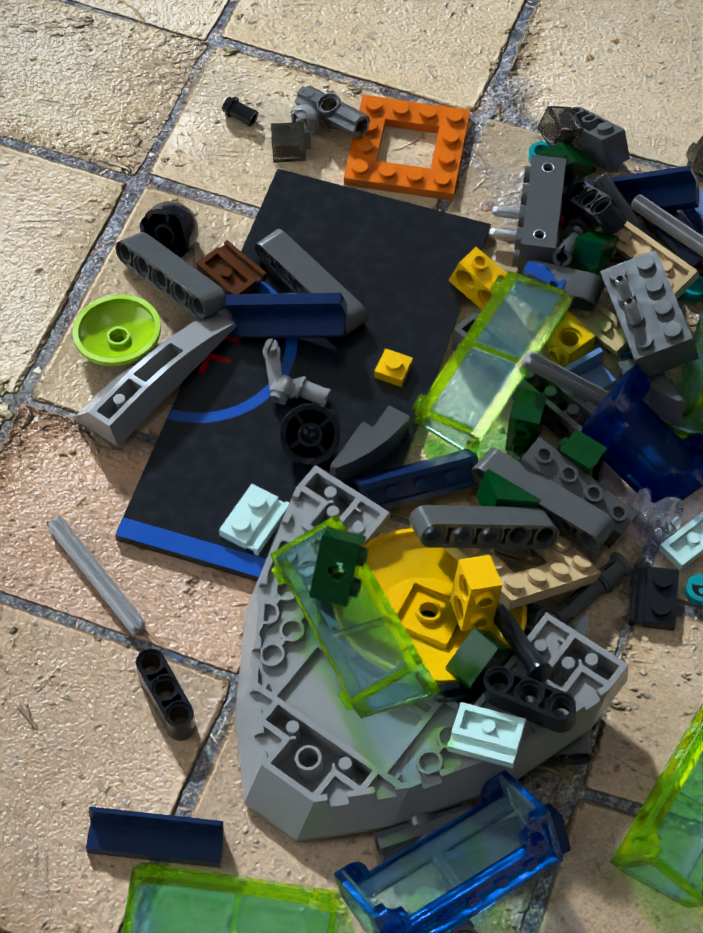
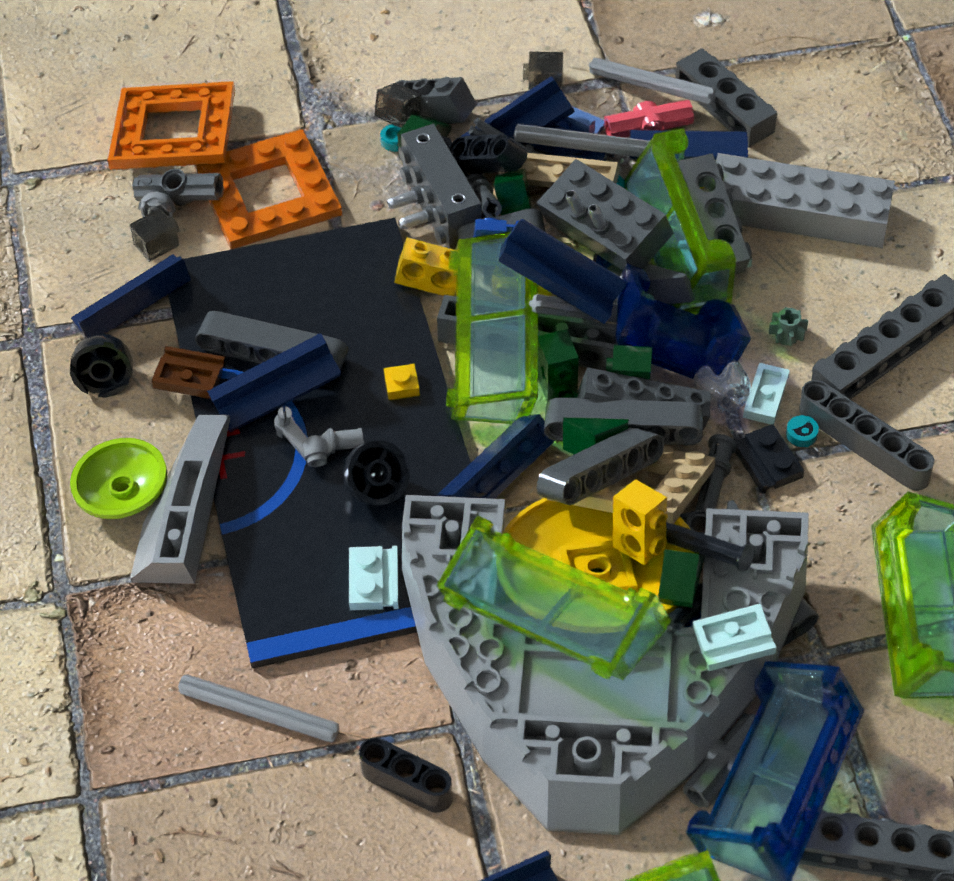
camera: 30 degrees left, 5 degrees down
dark grey beam [115,232,226,319] -> none
black pin [222,97,258,127] -> none
dark green brick [309,527,369,607] -> none
dark grey slope [330,405,410,482] -> none
black beam [483,666,576,733] -> none
none -> dark blue panel [71,254,192,338]
none -> orange plate [107,81,235,170]
none -> dark blue panel [498,219,627,324]

